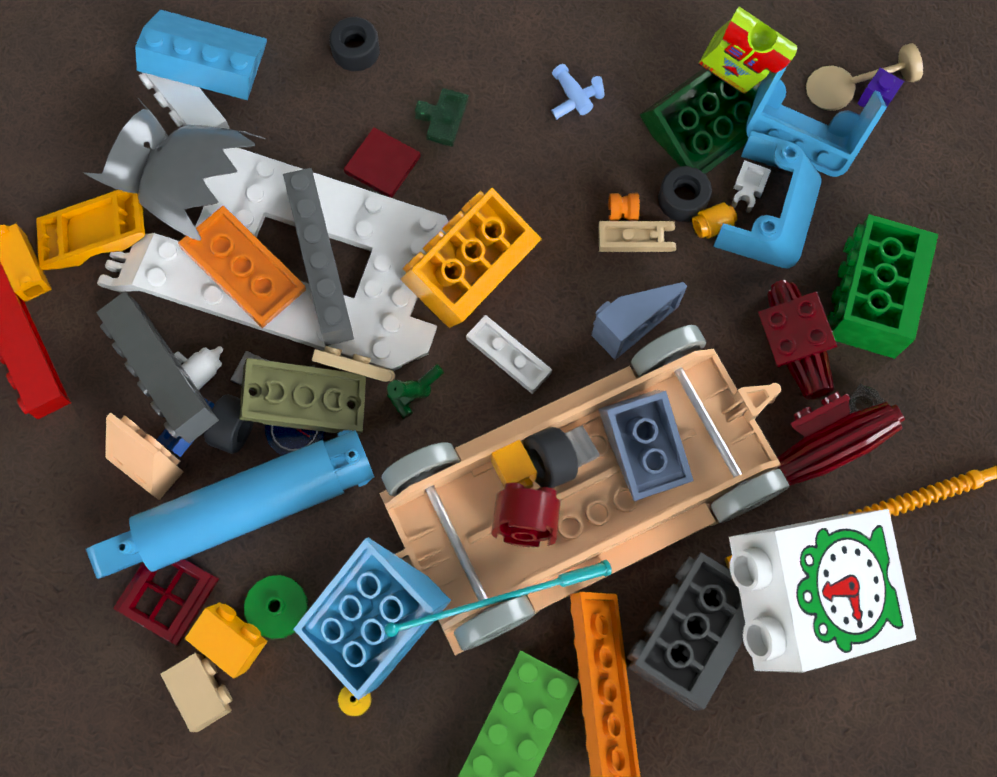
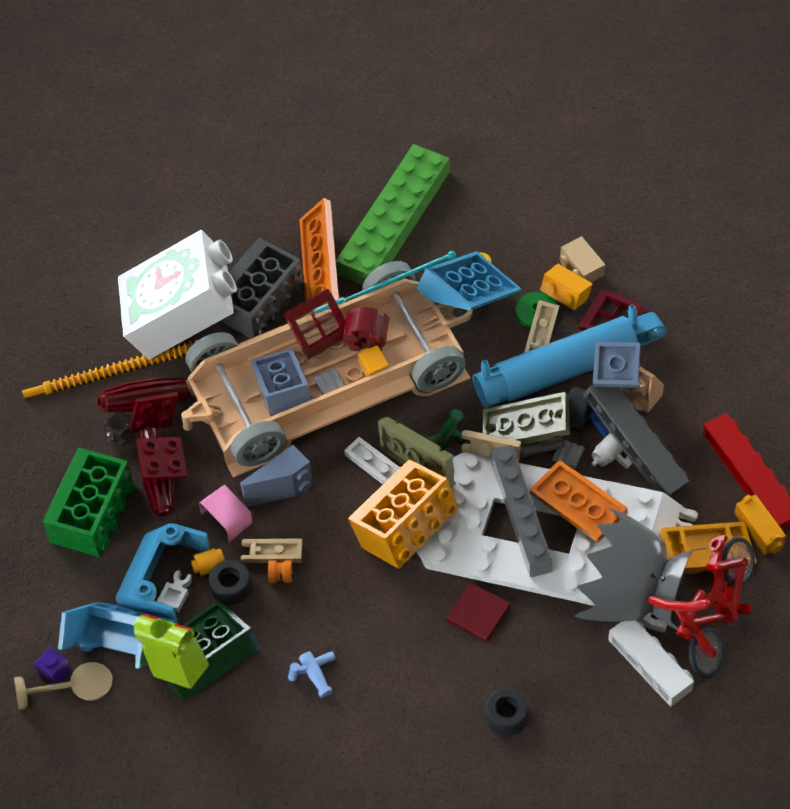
camera: 175 degrees left, 15 degrees down
dark azure slope [135,10,267,100] -> none
clear green plate [415,88,469,147] -> none
black tyre [523,427,578,488] -> none
none -> bright pink piece [199,485,253,542]
none -> dark red piece [284,289,346,359]
none -> olive piece [378,416,456,489]
none -> tan hinge [524,300,559,353]
none -> sand blue plate [593,342,641,388]
none -> red piece [648,535,755,677]

